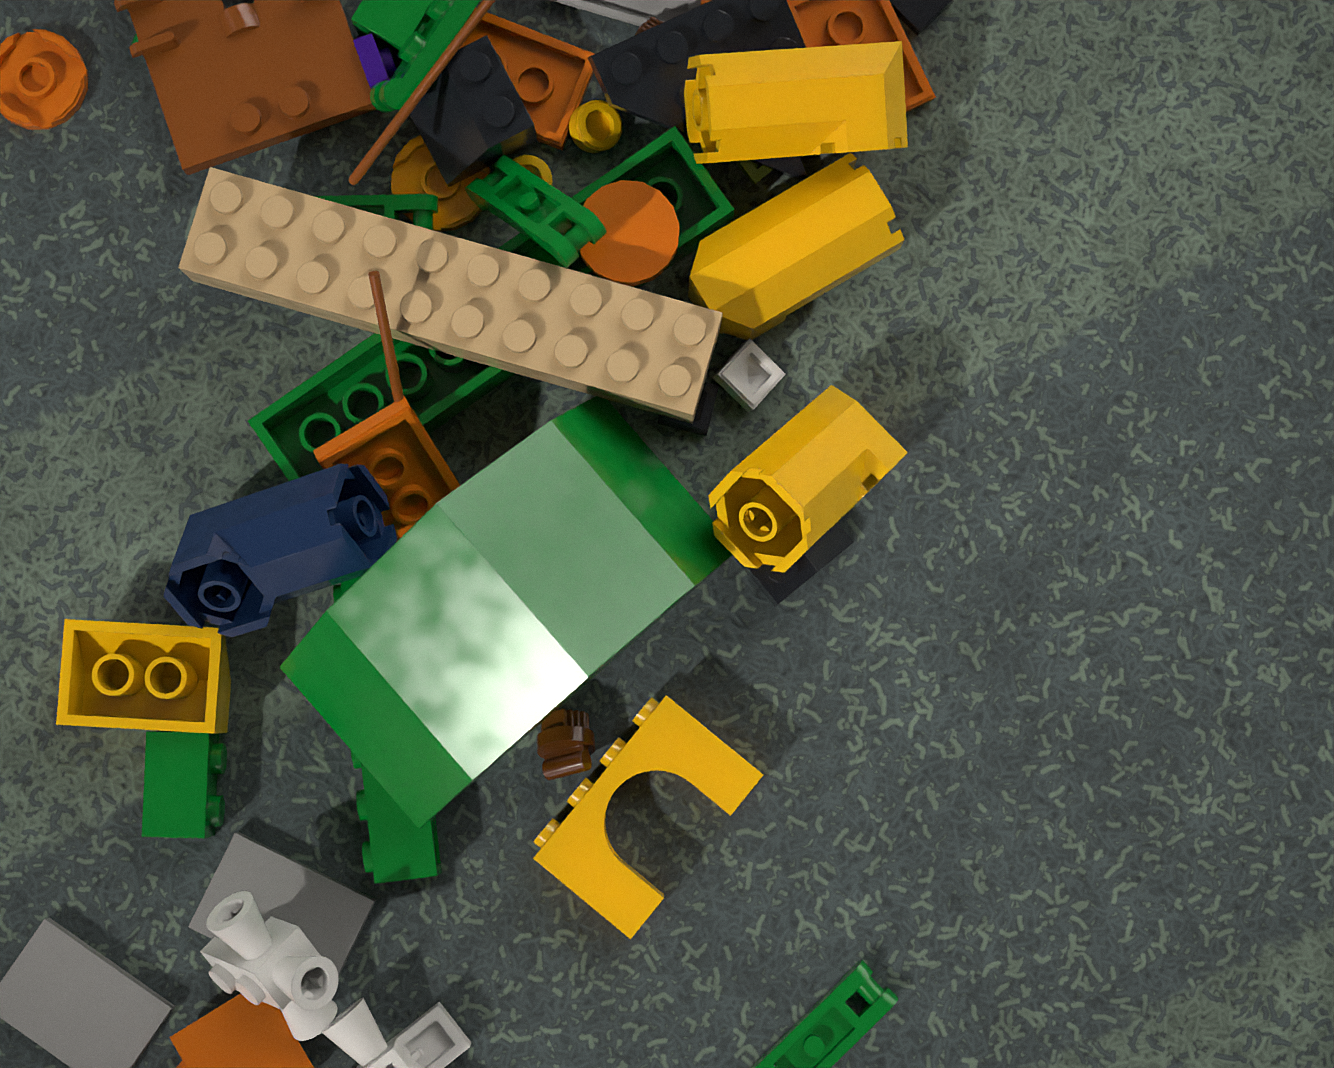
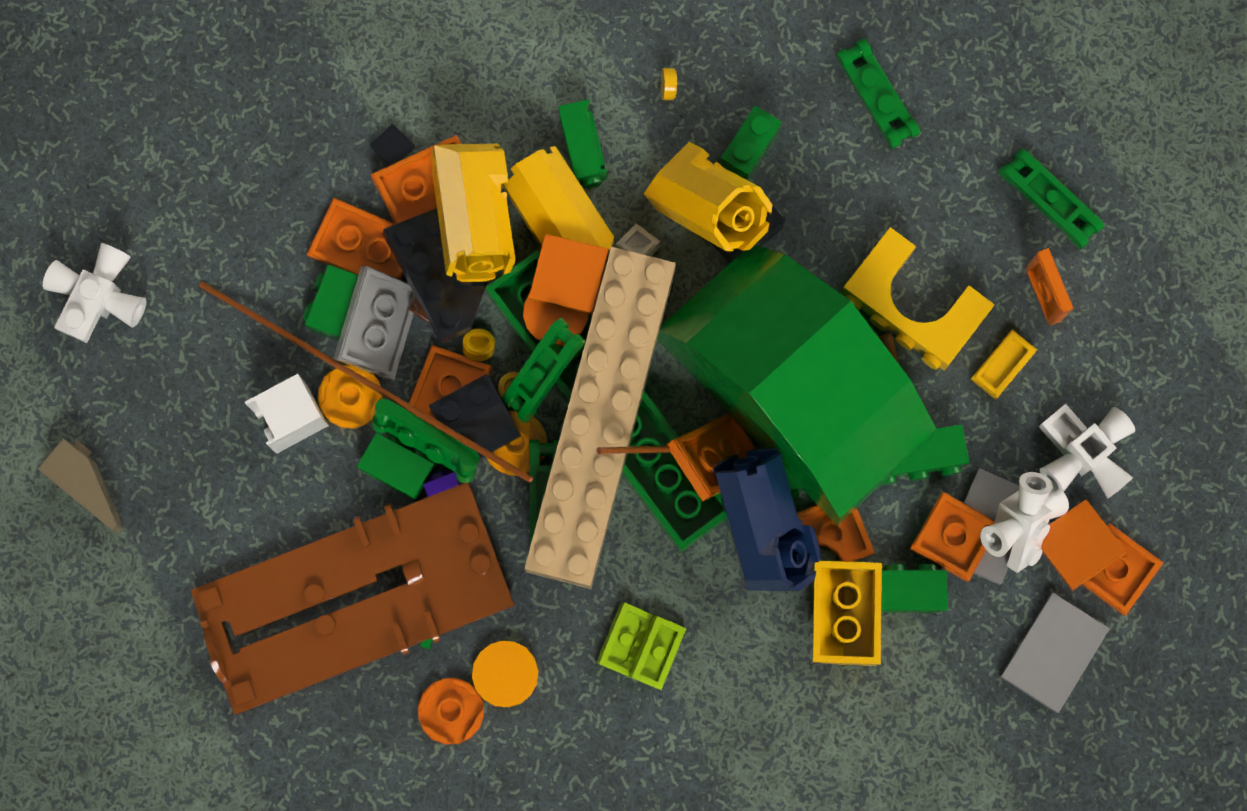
camera: 90 degrees left, 5 degrees down
none -> light orange tile [472,641,539,708]
none -> orange tile [529,234,610,314]
none -> green window [558,99,607,189]
none -> lime slope [596,602,686,690]
none -> yellow tile [661,68,677,100]
none -> green brick [720,106,782,181]
none -> orange tile [796,505,875,562]
none -> green plate [835,38,920,149]
none -> orange tile [910,491,995,582]
none -> yellow tile [971,329,1037,400]
none -> orange tile [1025,248,1074,326]

